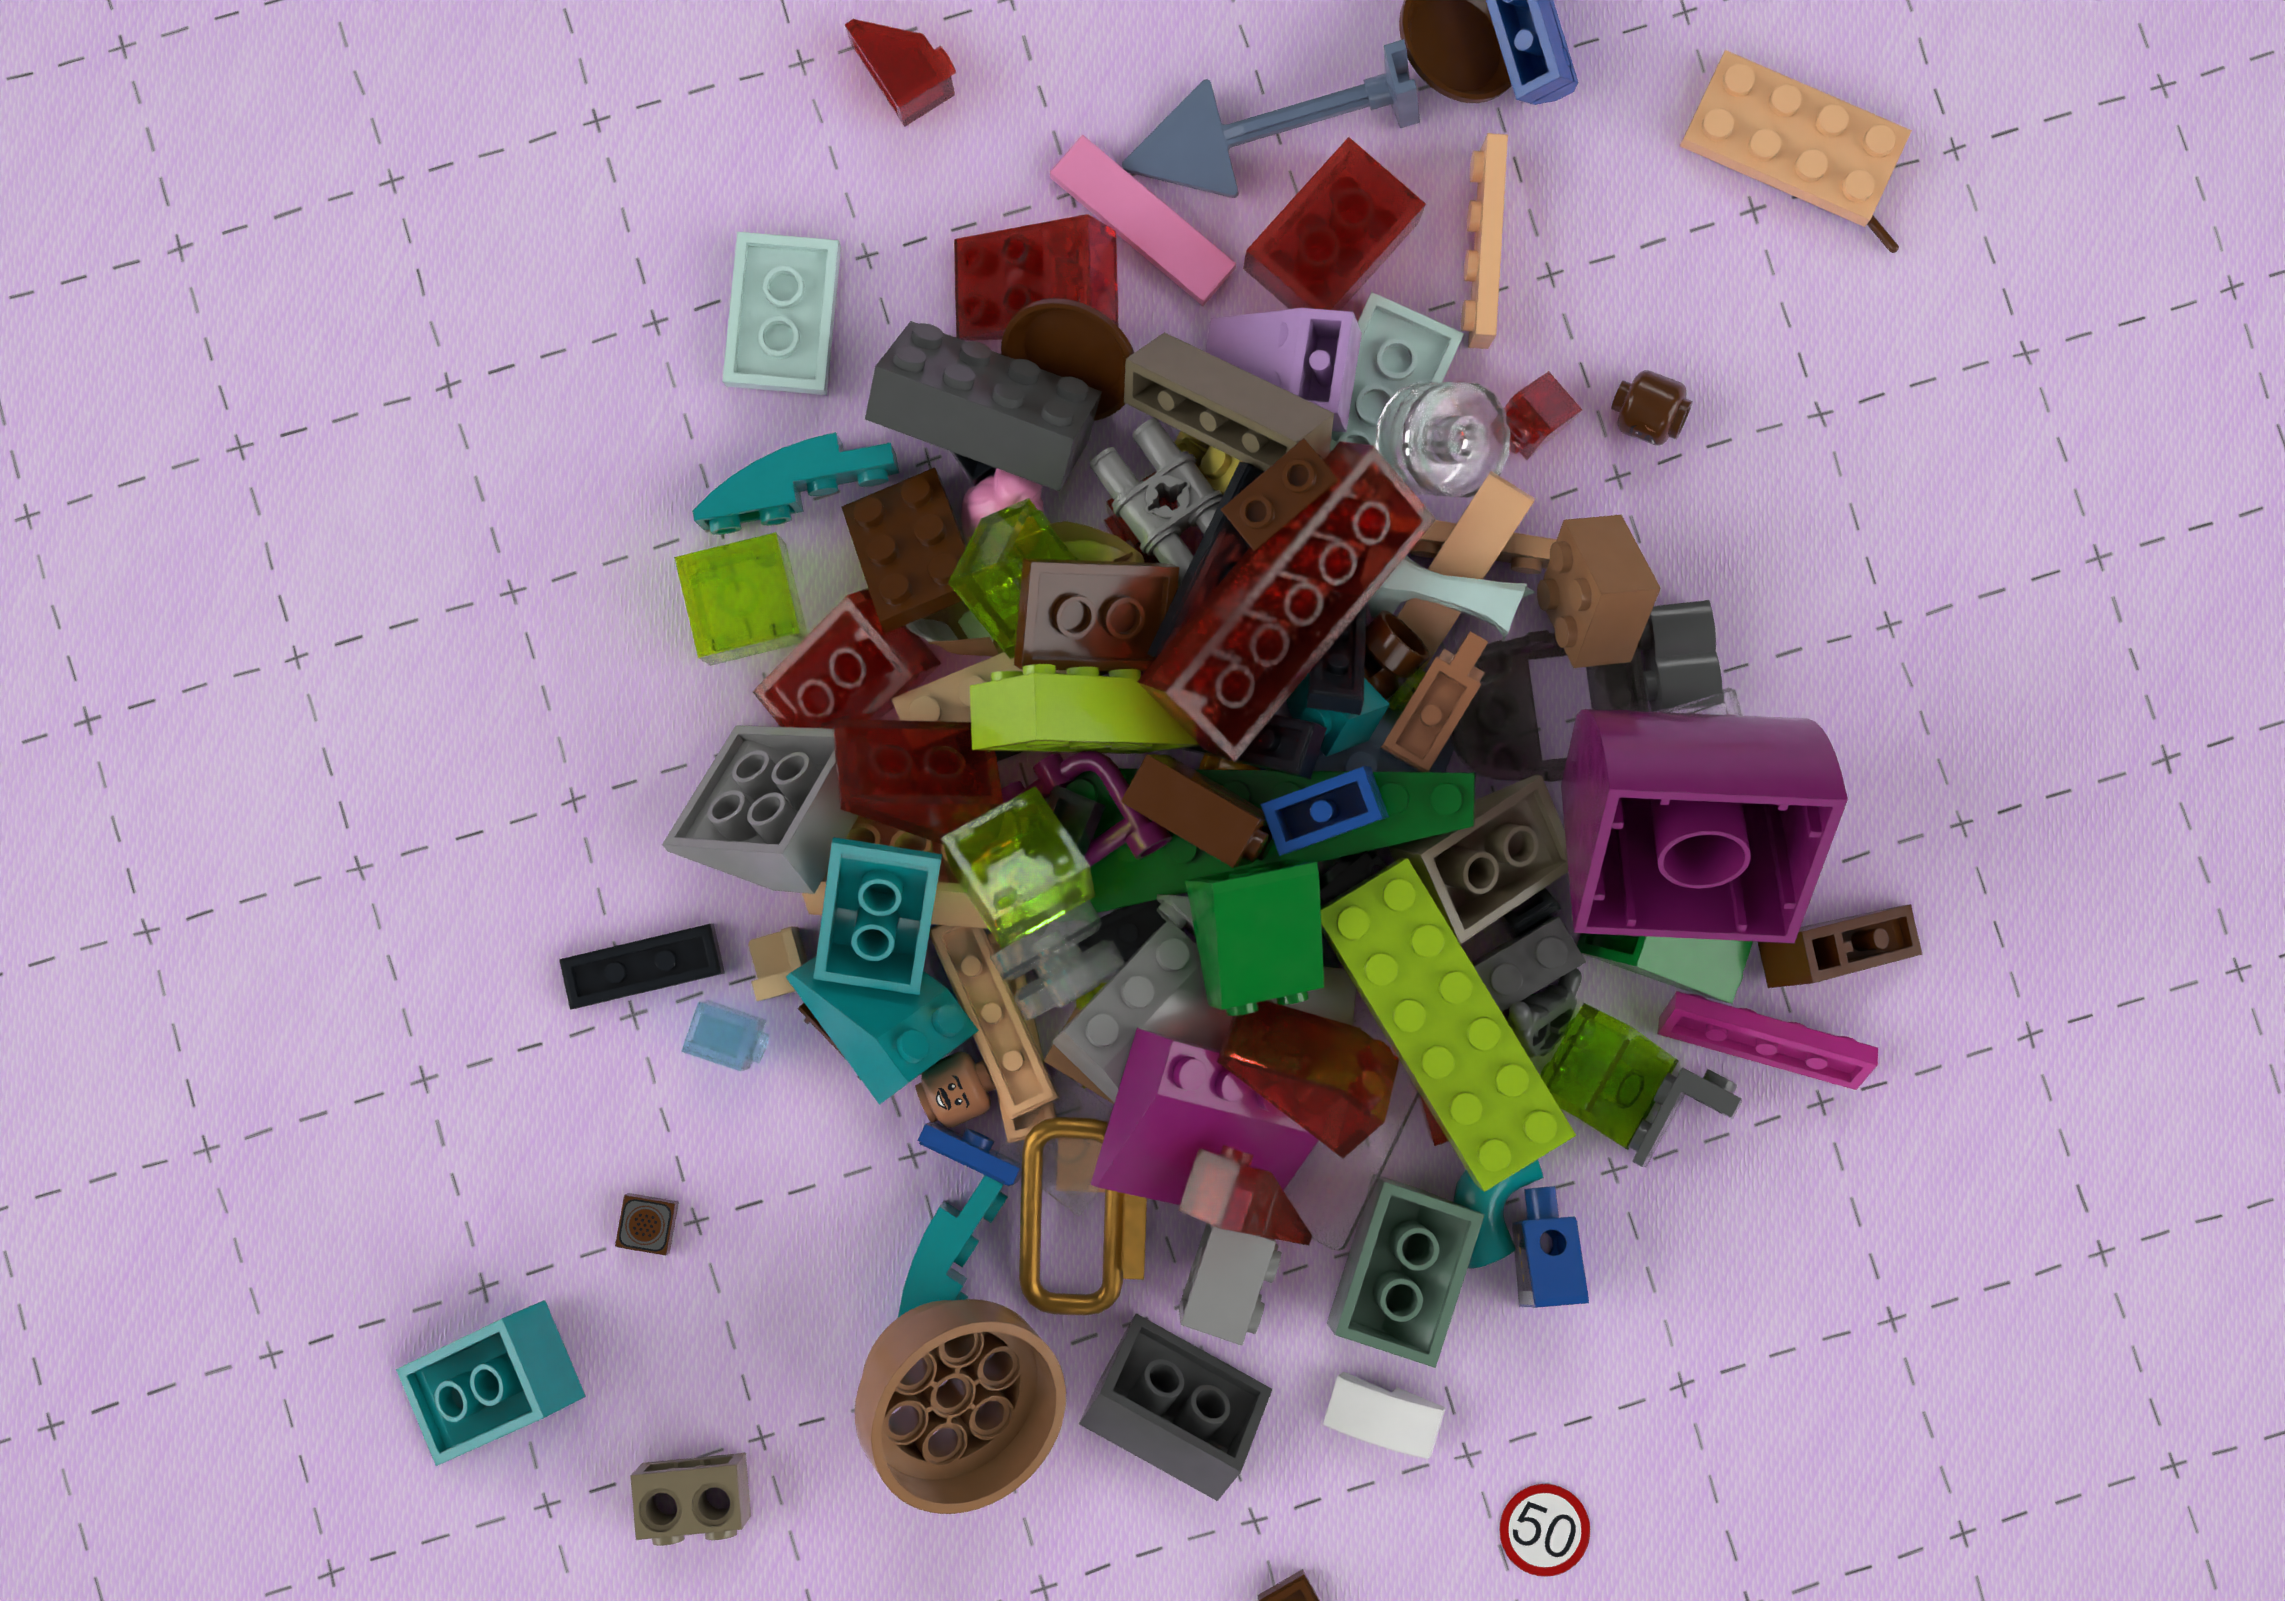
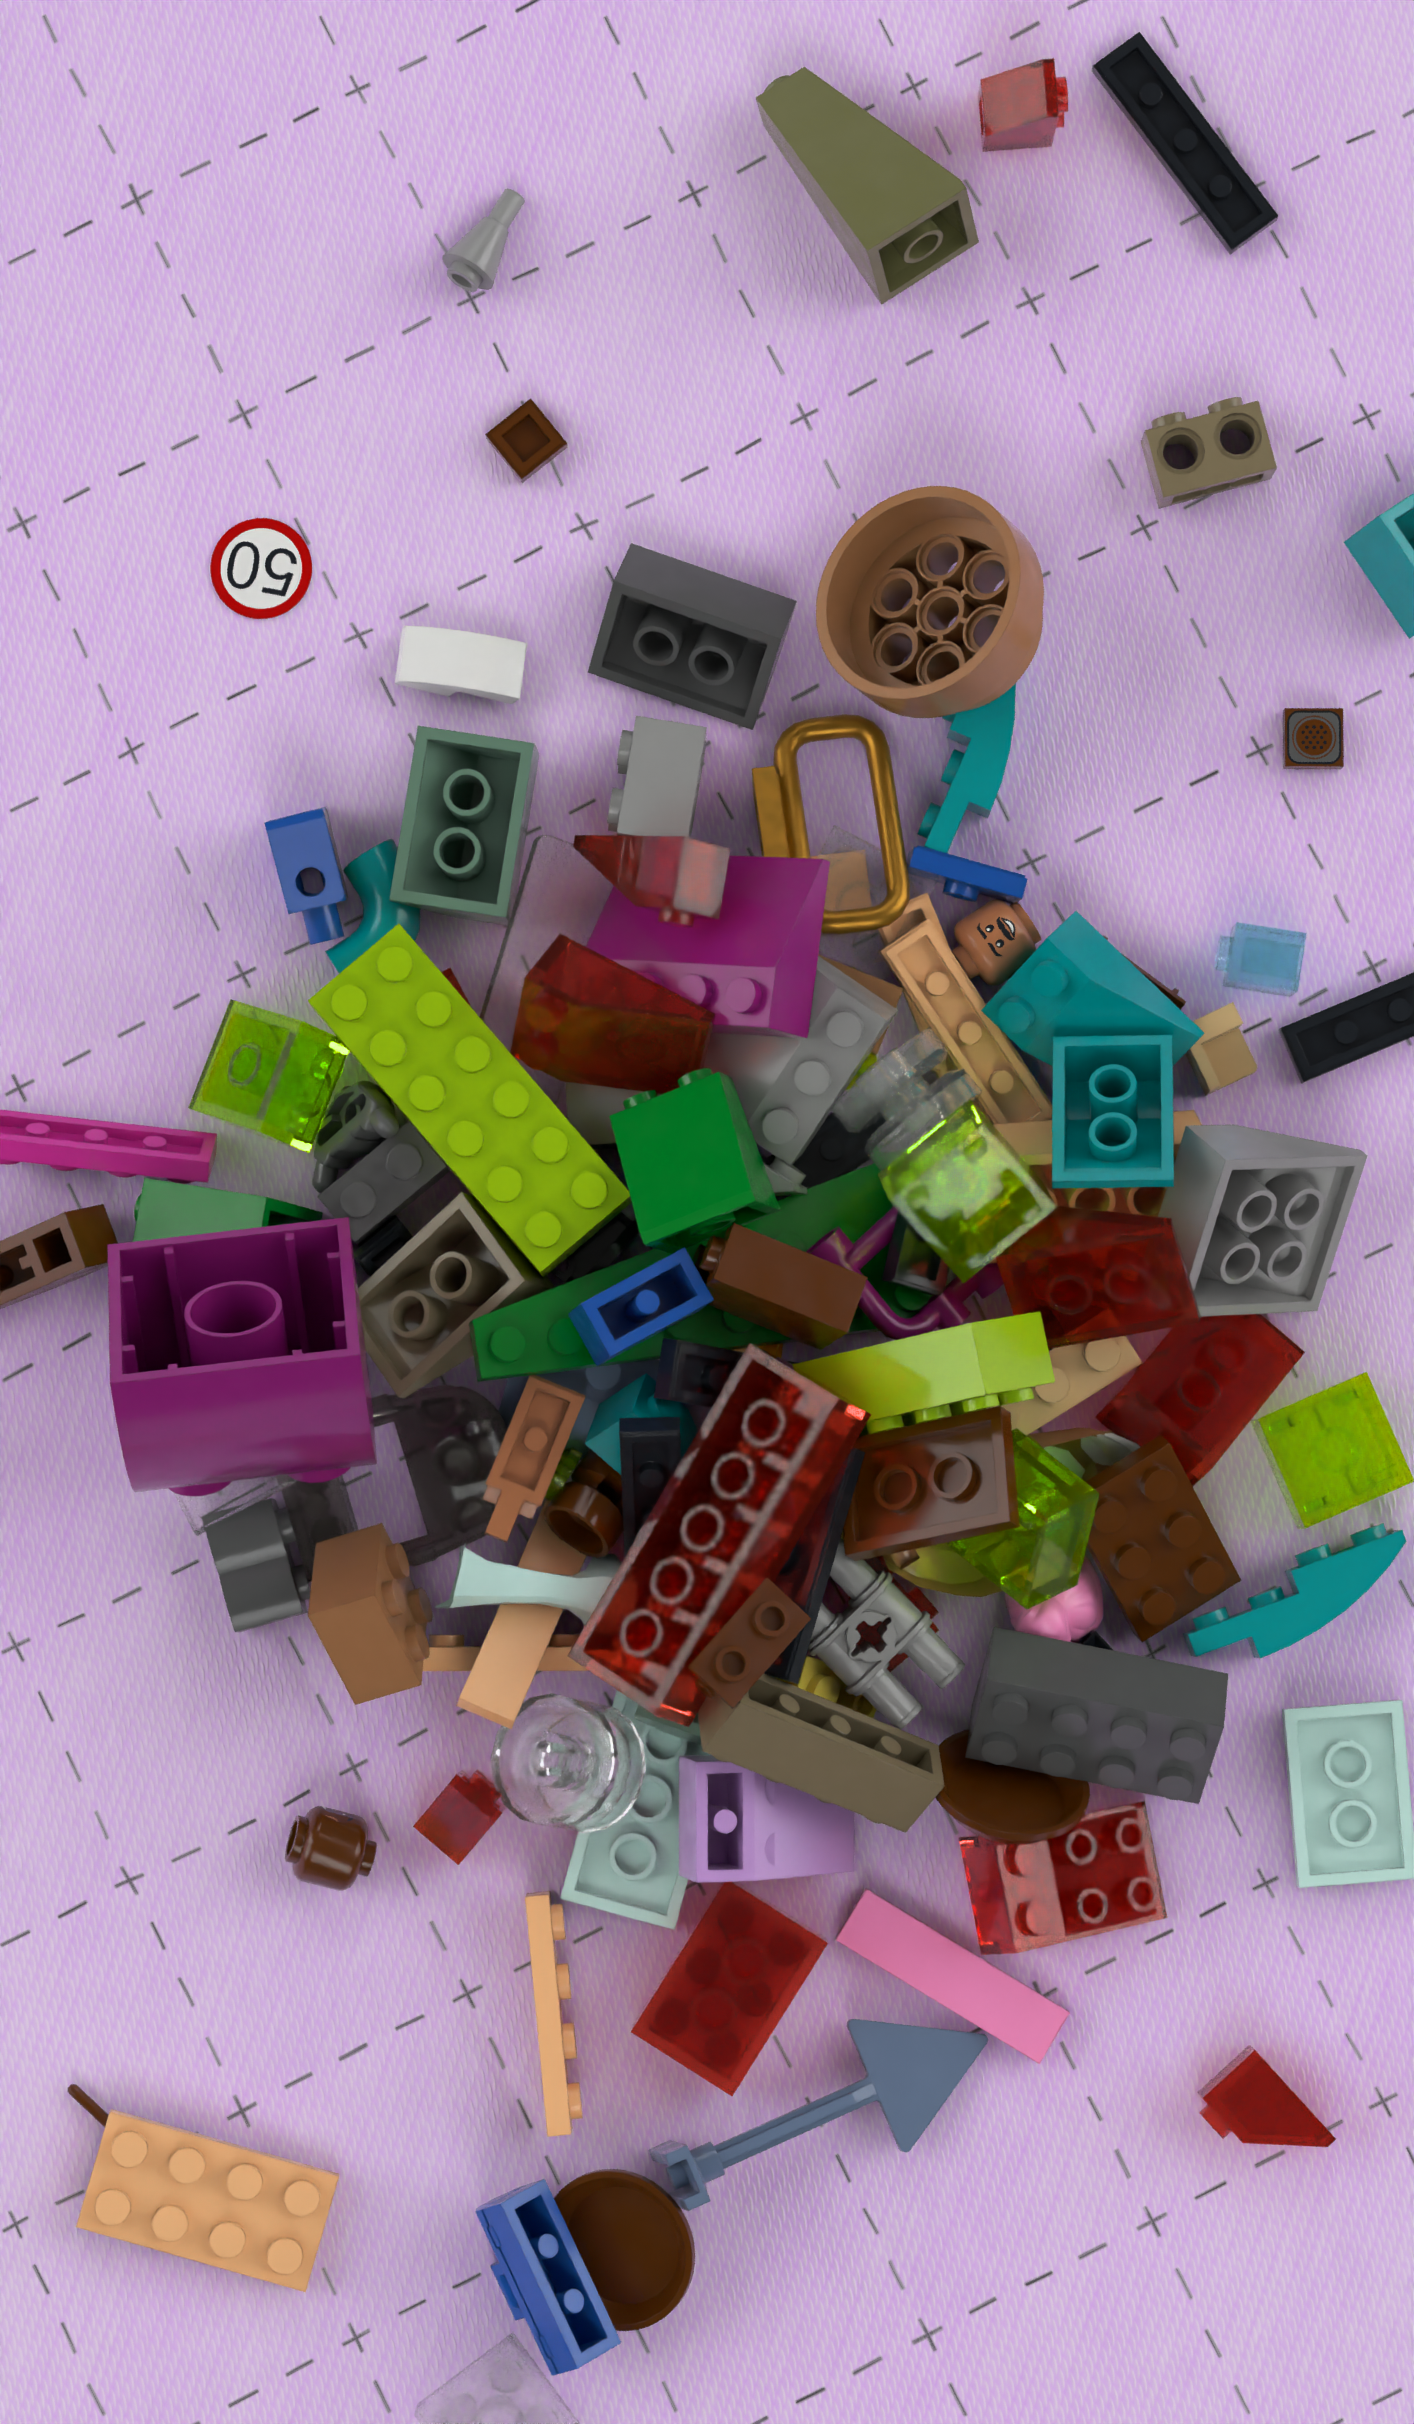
camera: 175 degrees right, 0 degrees up
dark grey bracket [1629,1067,1742,1167] -> none

